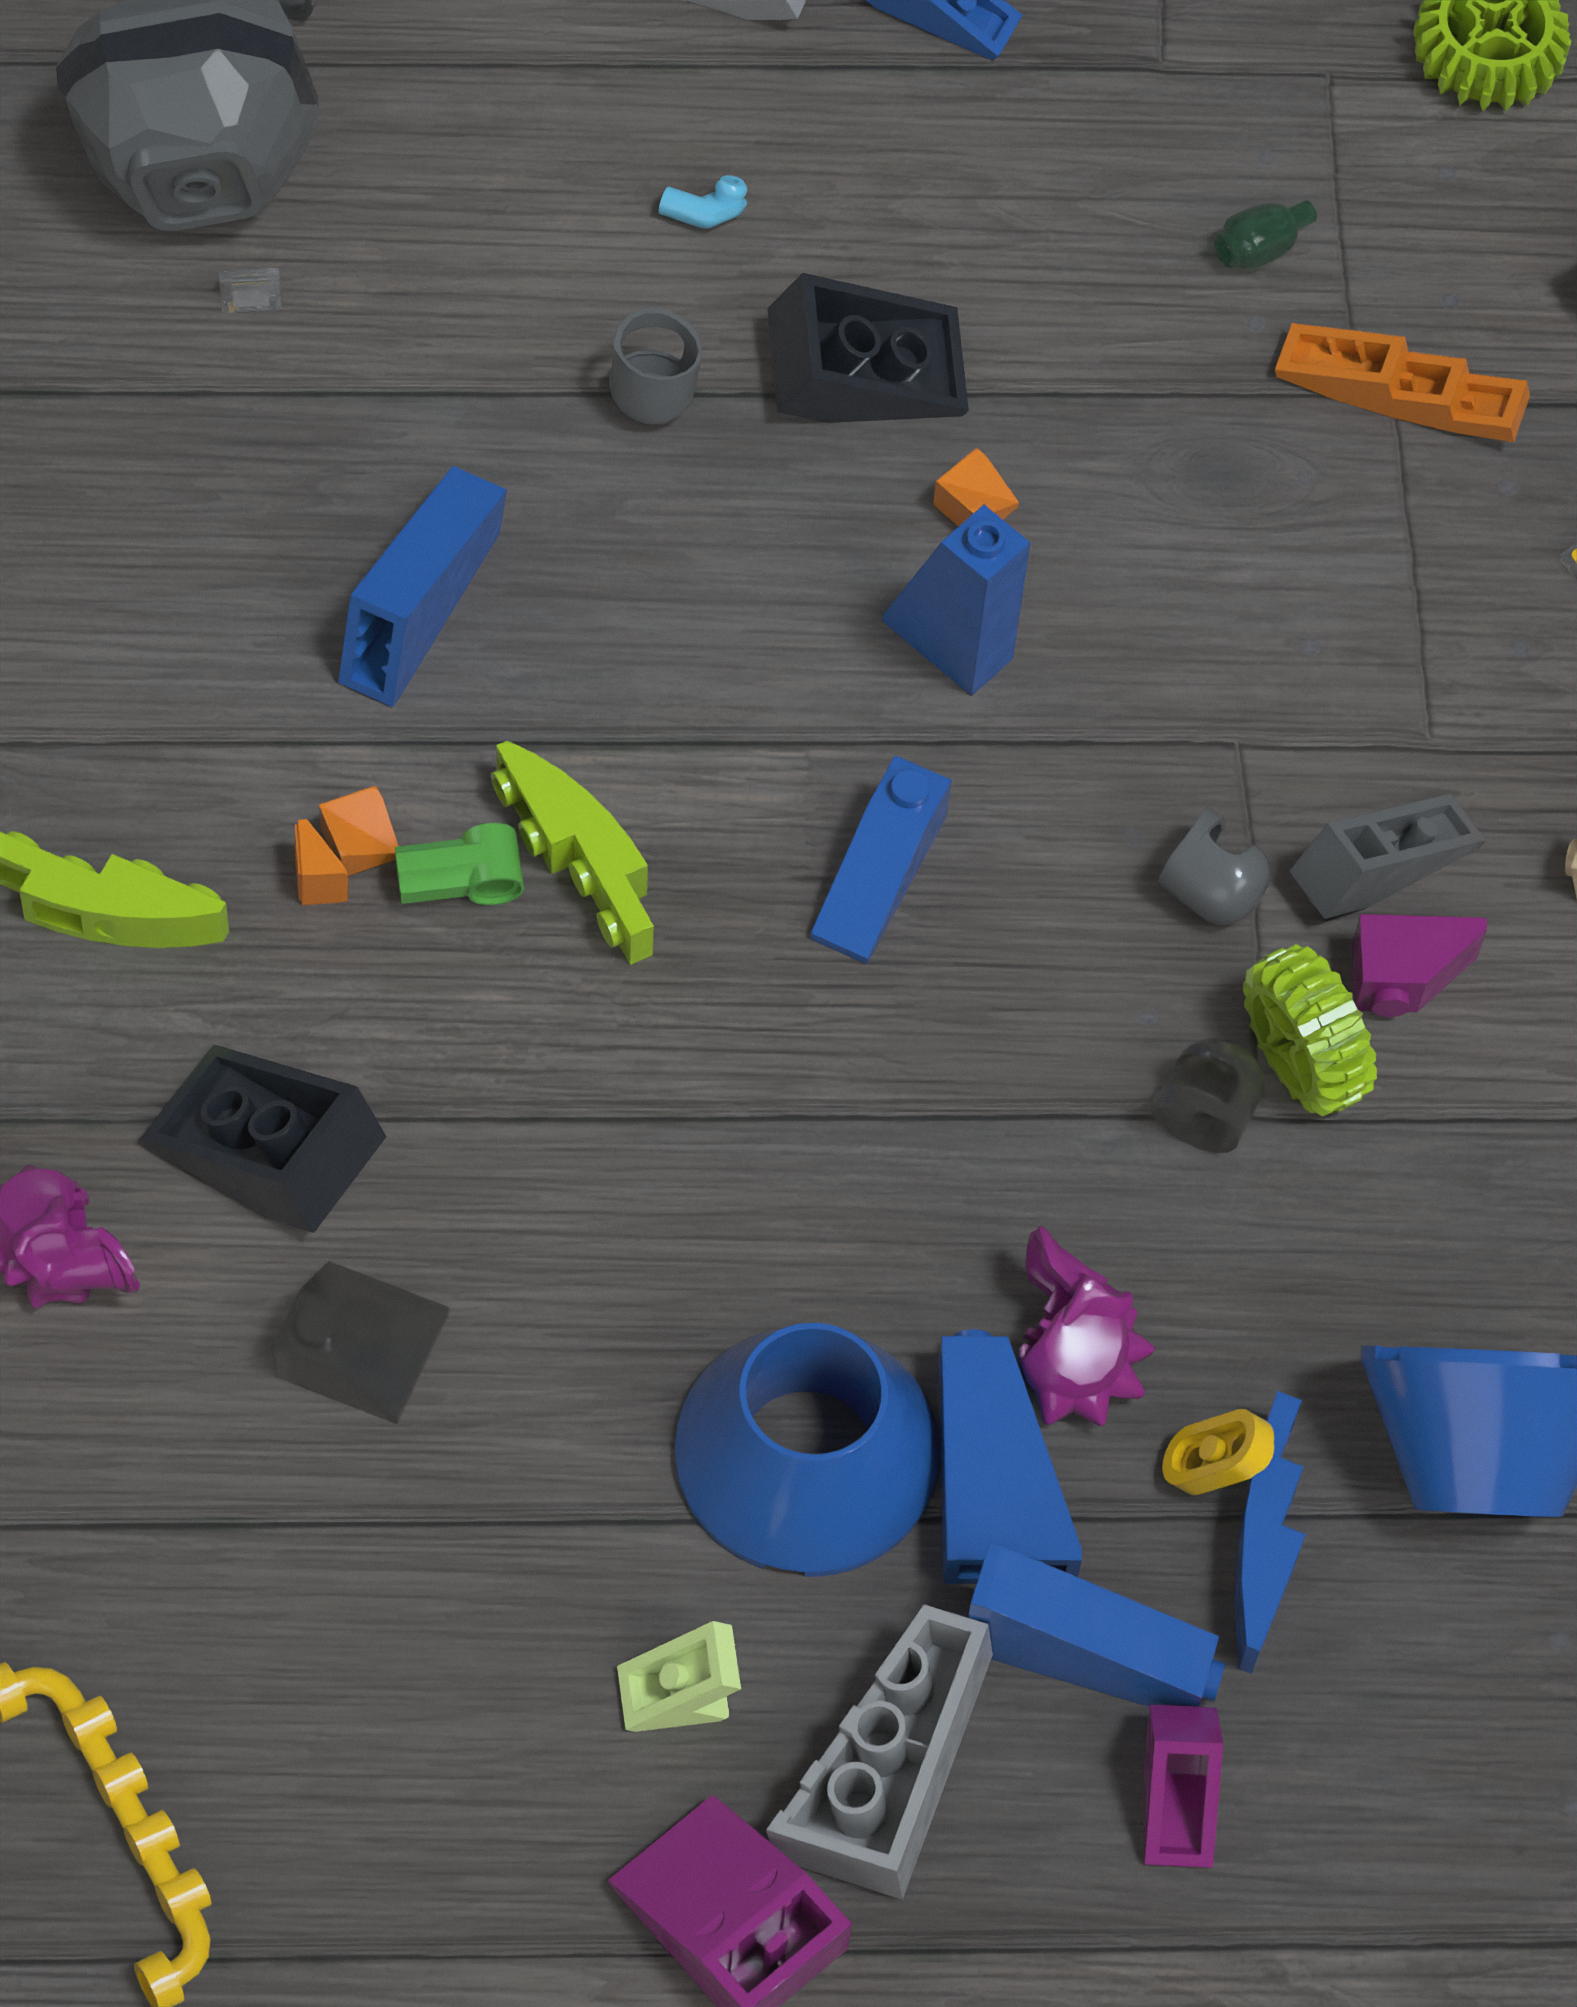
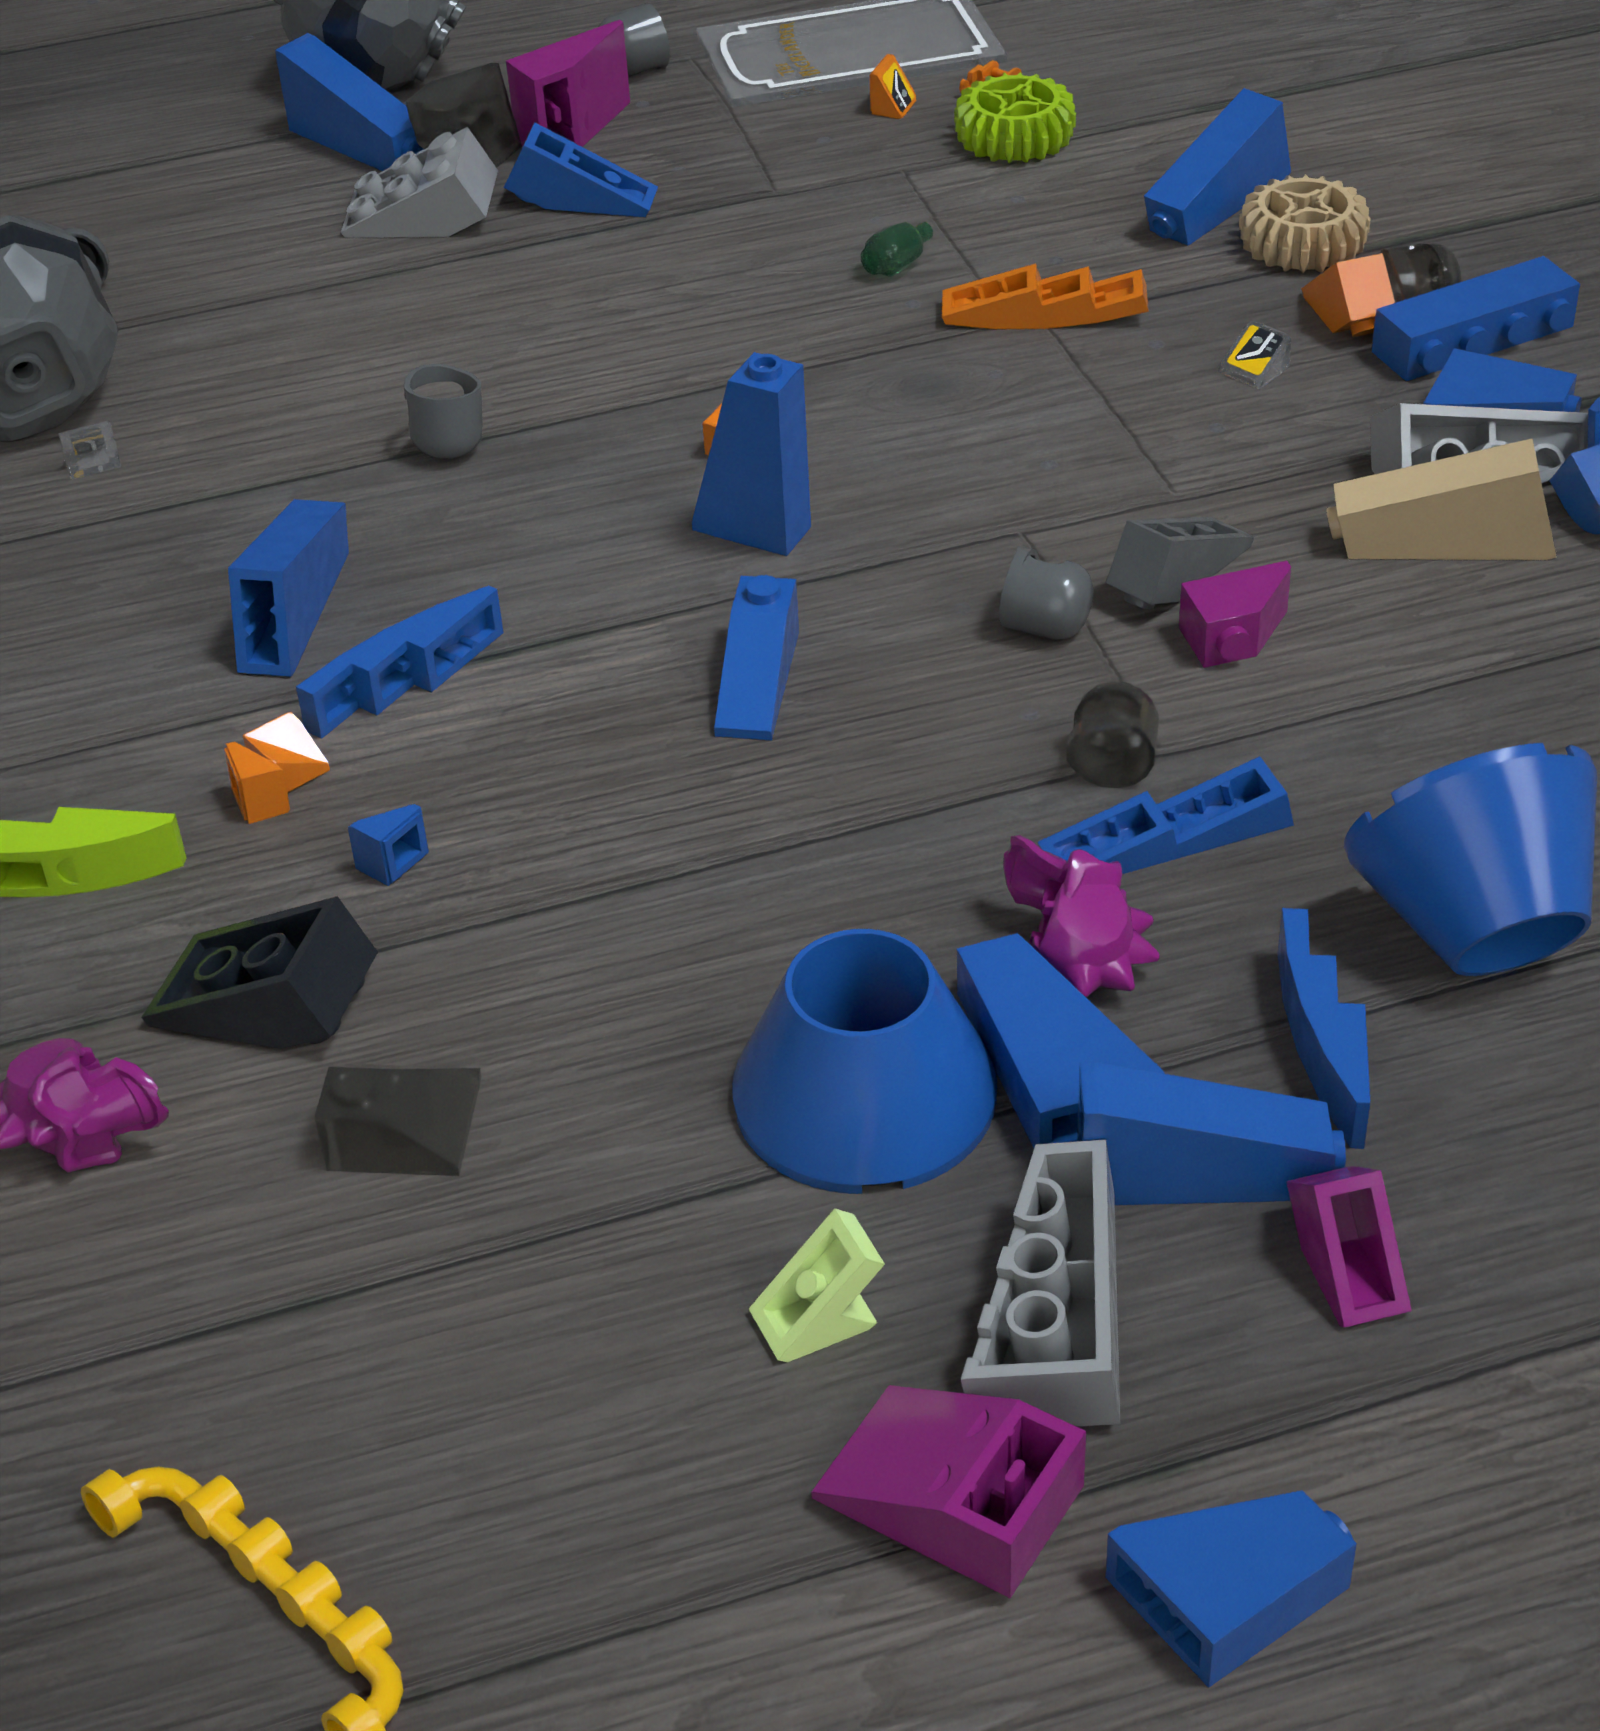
camera: 10 degrees left, 20 degrees down
bright green piece [394,823,525,905] -> none
lime slope [491,740,654,965] -> none
medium azure arm [659,175,748,229] -> none
black slope [767,273,969,423] -> none
yellow plate [1162,1409,1274,1495] -> none
lime gear [1243,944,1377,1117] -> none
none -> blue slope [296,586,504,739]
none -> blue slope [348,804,429,886]
none -> blue slope [1038,756,1294,874]

